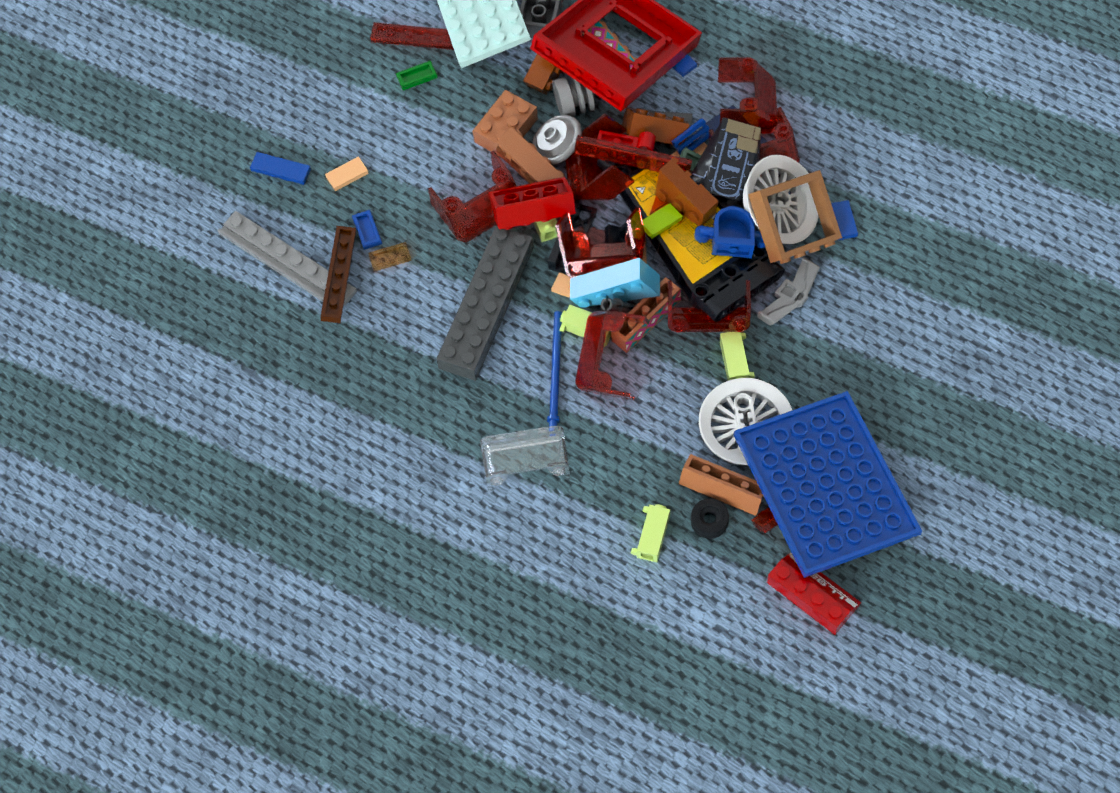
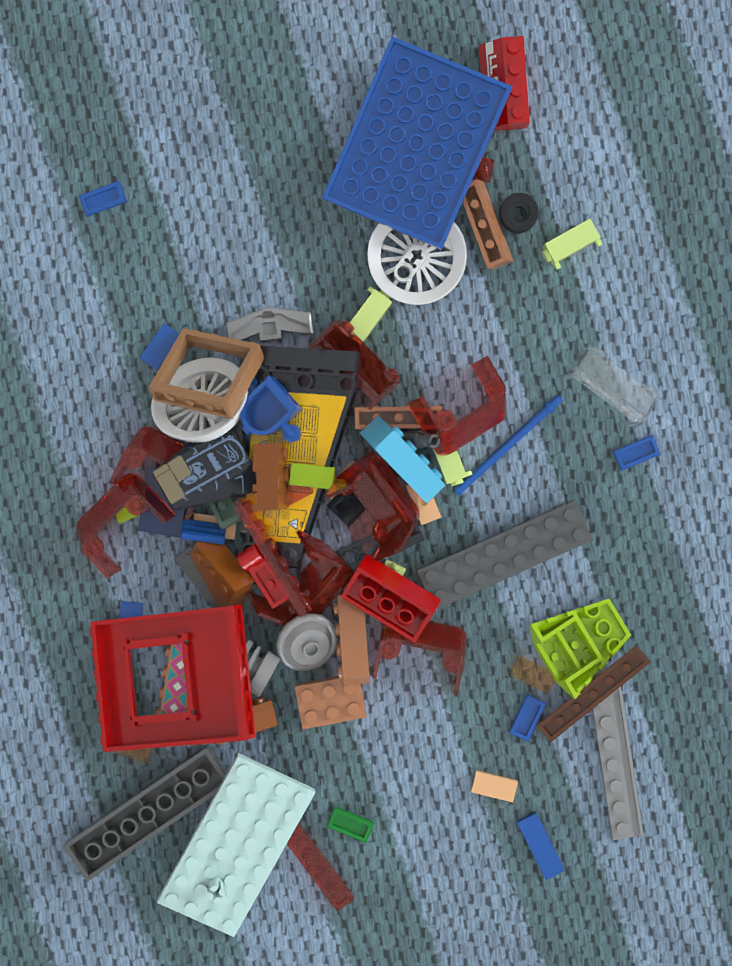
camera: 140 degrees left, 25 degrees up
none -> blue tile [79,181,127,217]
none -> lime wedge [529,599,631,699]
none -> blue tile [612,435,661,471]

